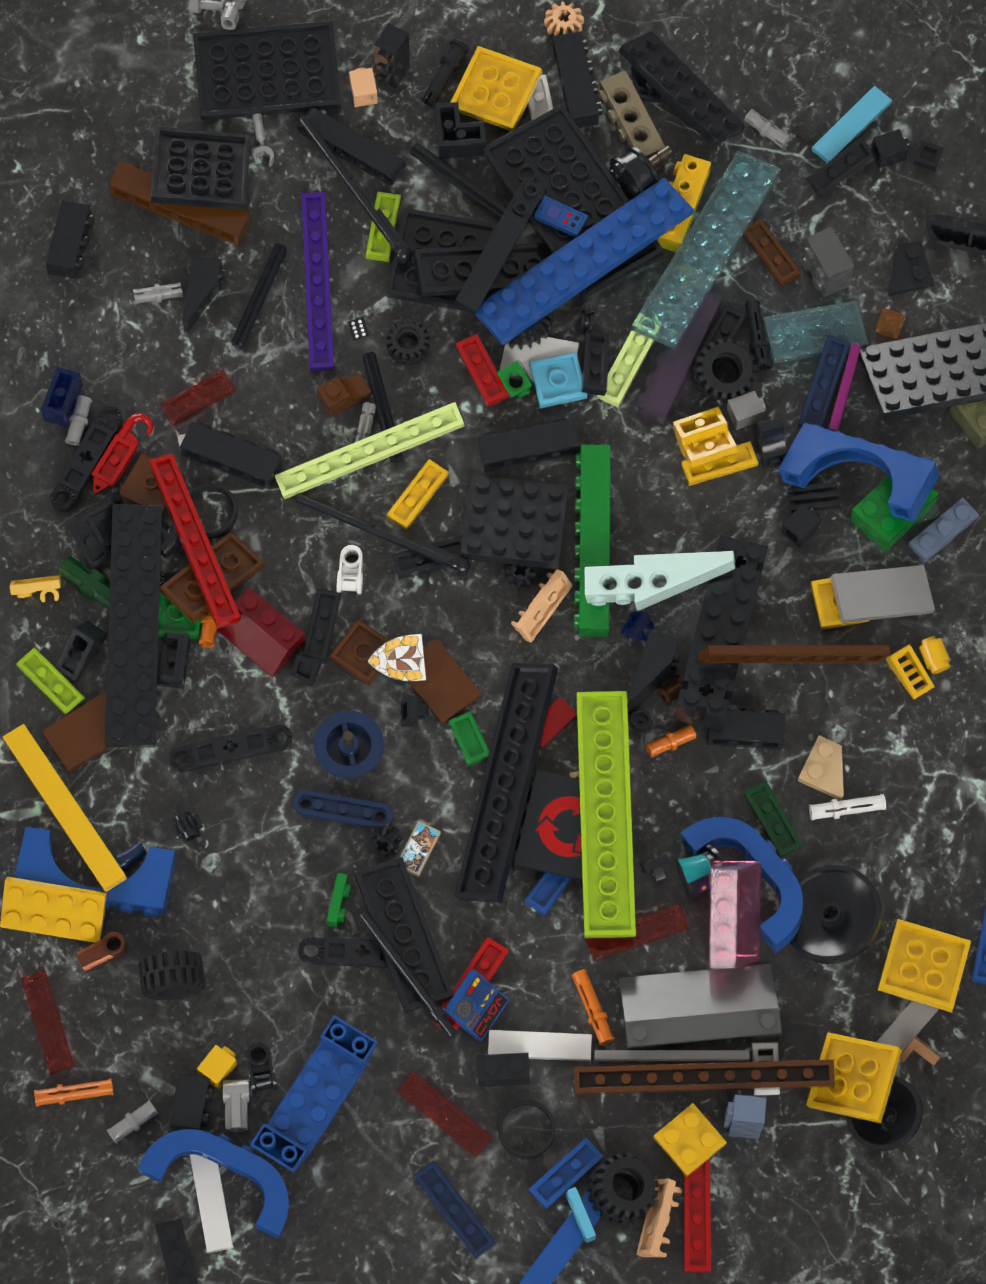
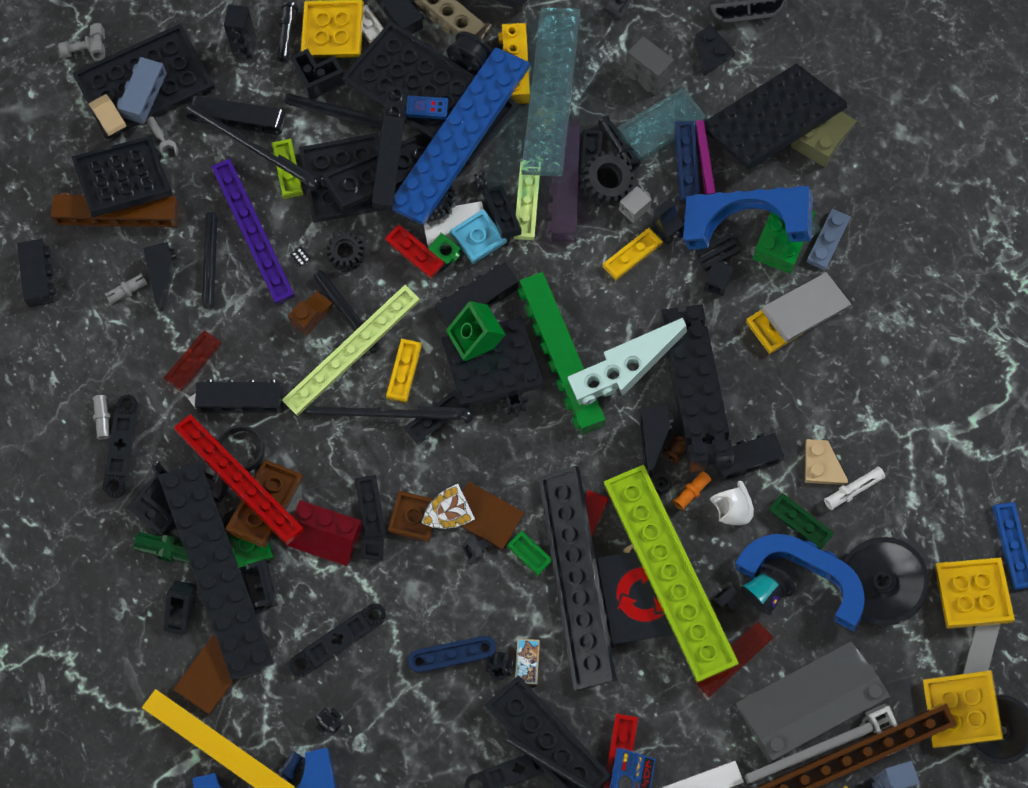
camera: 20 degrees left, 0 degrees up
yellow plate [10,575,61,602] -> none
lime tile [16,647,85,716] -> none
clear blue brick [41,367,83,427] -> none
red plate [91,413,153,495] -> none
reddish brown plate [120,453,185,515] -> none
orange pin [199,611,218,648] -> none
dark blue piece [314,711,384,779] -> none
green plate [327,873,352,929] -> none
white piece [337,545,363,594] -> none
light nougat brick [349,67,378,107] -> none
light grey axle [355,402,376,442] -> none
light nougat plate [511,569,573,643] -> none
blue tile [524,873,572,917] -> none
orange pin [571,969,615,1046] -> none
clear blue tile [621,611,655,641] -> none
yellow brick [673,407,737,467] -> none
reddish brown tile [699,645,891,663] -> none
clear pink slope [708,861,761,968] -> none
reddish brown tile [741,218,801,287] -> none
clear orange tile [875,308,906,339] -> none
yellow slope [885,644,935,700] -> none
medium nougat tile [899,1036,942,1066] -> none
yellow brick [919,636,951,674] -> none
none -> tan slope [89,94,126,136]
none -> sand blue brick [117,57,167,124]
none -> green slope [446,301,505,361]
none -> white piece [710,481,754,525]

